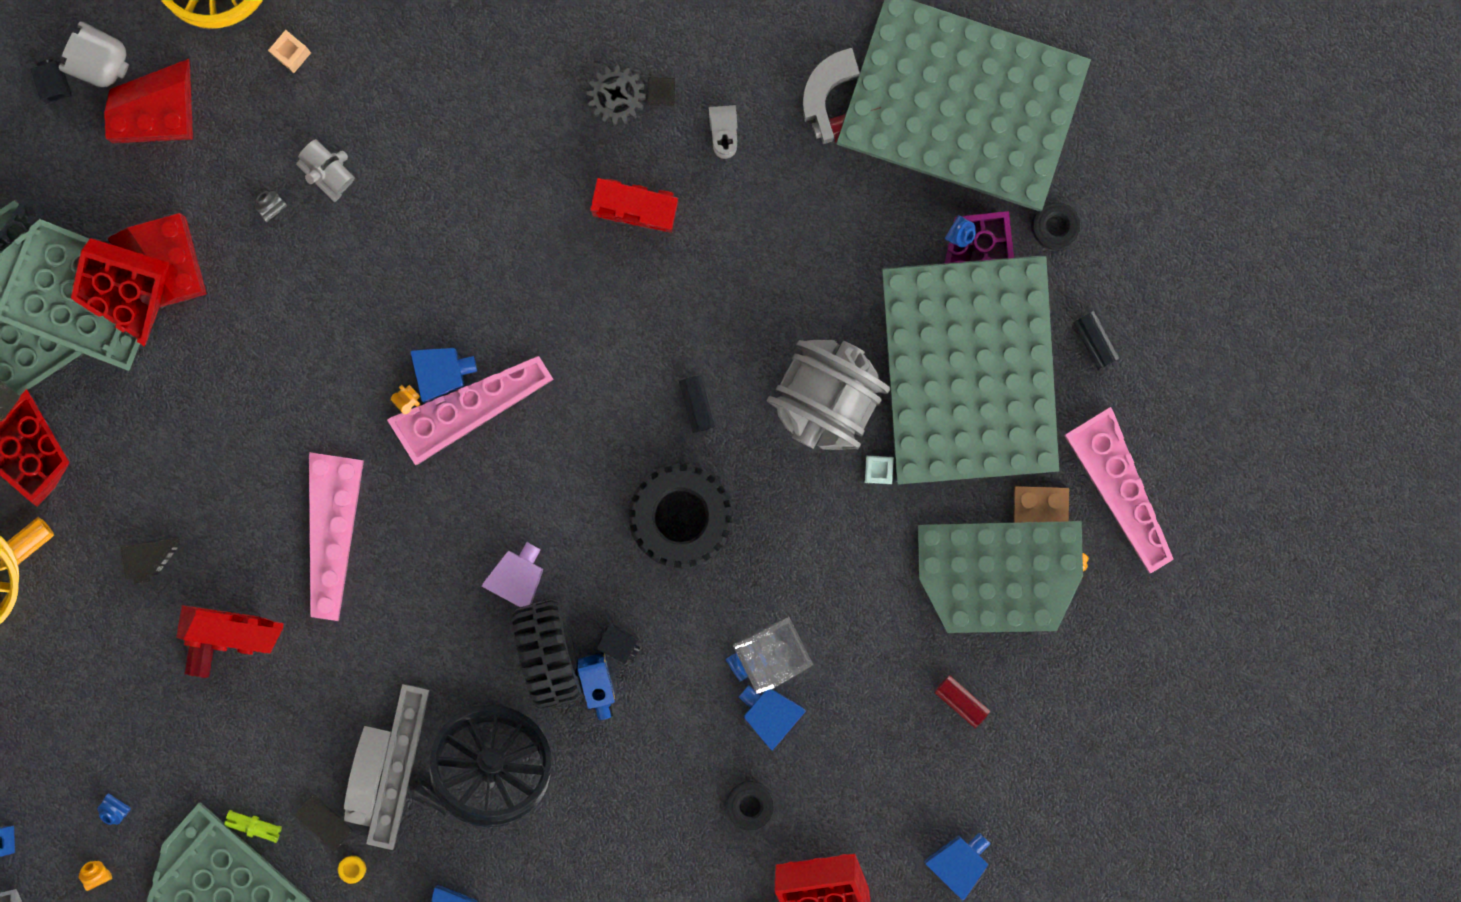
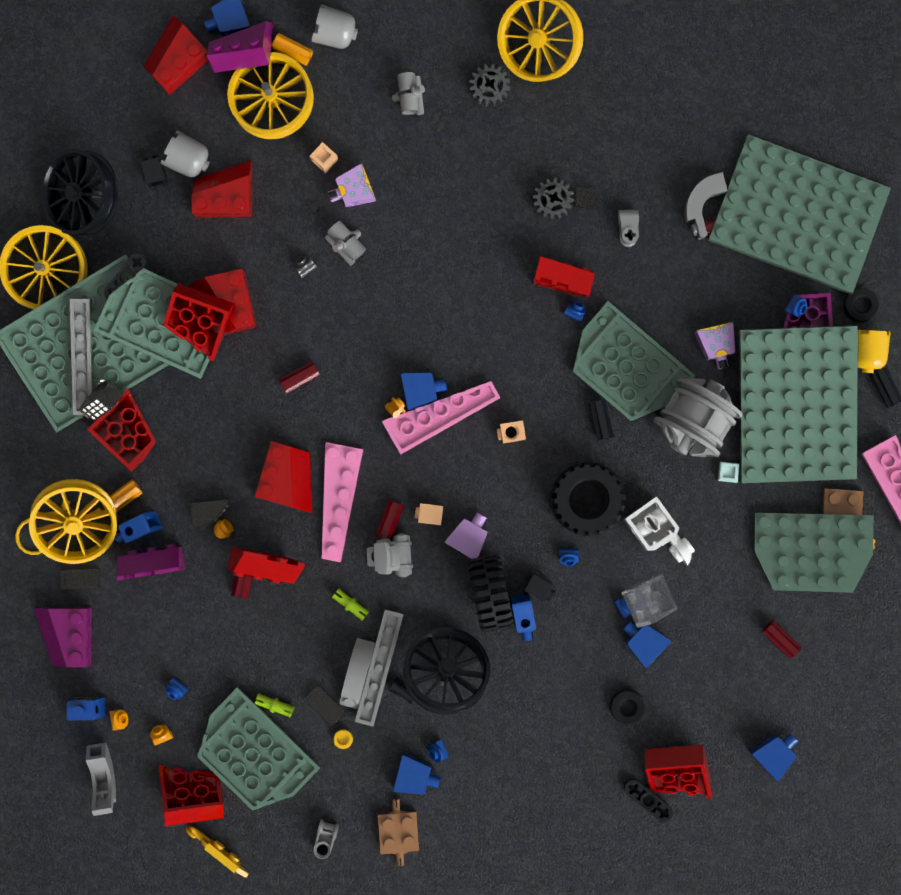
camera: 10 degrees right, 0 degrees up
none -> light orange plate [109,710,128,730]
none -> blue torso [114,511,163,544]
none -> magenta wedge [116,544,185,581]
none -> light orange plate [214,519,234,539]
none -> red wedge [255,441,312,513]
none -> dark red axle [279,361,320,394]
none -> lavender torso [328,164,376,207]
none -> lime pin [332,588,369,621]
none -> light grey piece [367,533,413,578]
none -> dark red axle [375,500,404,541]
none -> light nougat brick [415,503,443,525]
none -> blue plate [428,739,449,763]
none -> light nougat brick [497,420,526,444]
none -> blue plate [559,548,579,566]
none -> blue plate [564,301,586,322]
none -> sand green plate [572,301,695,421]
none -> white brick [624,497,695,565]
none -> lavender torso [694,322,735,369]
none -> yellow cylinder [857,330,891,373]

